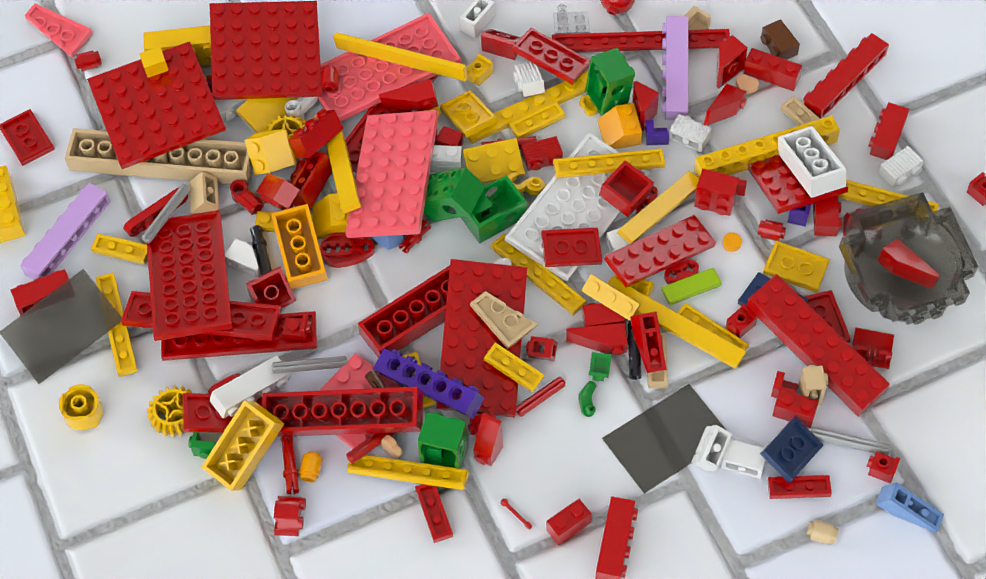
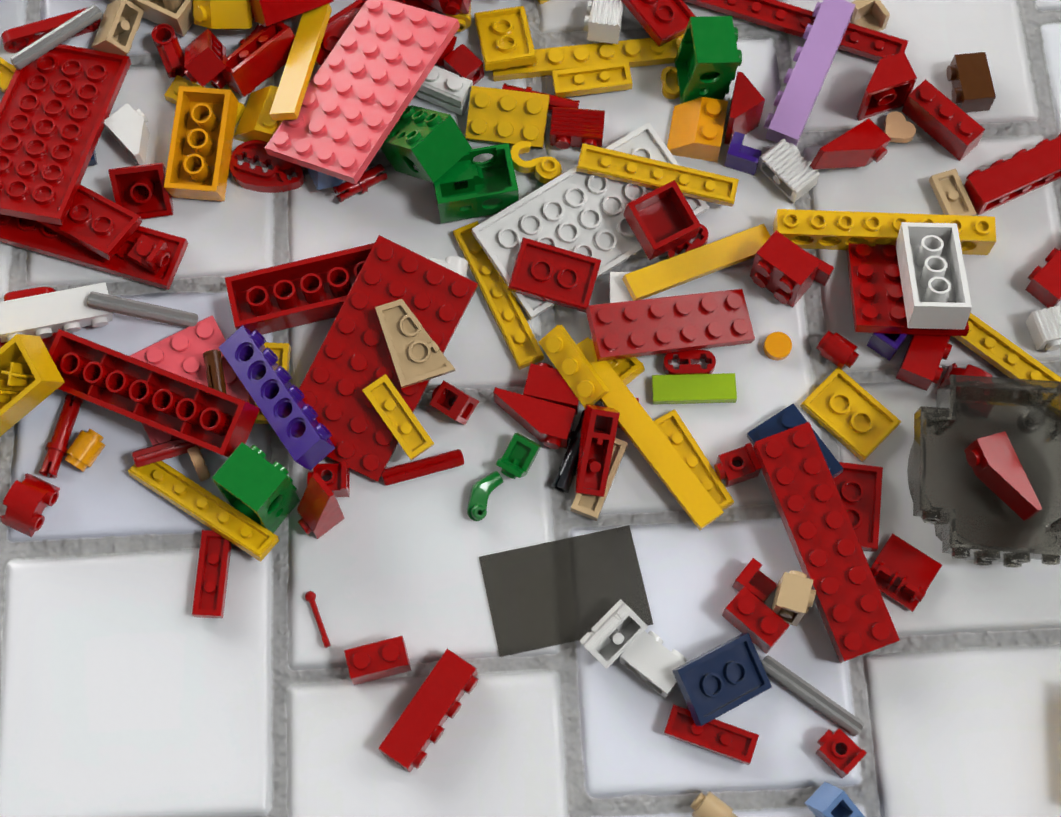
camera: 20 degrees right, 10 degrees up
black pin [250,225,272,276] -> none

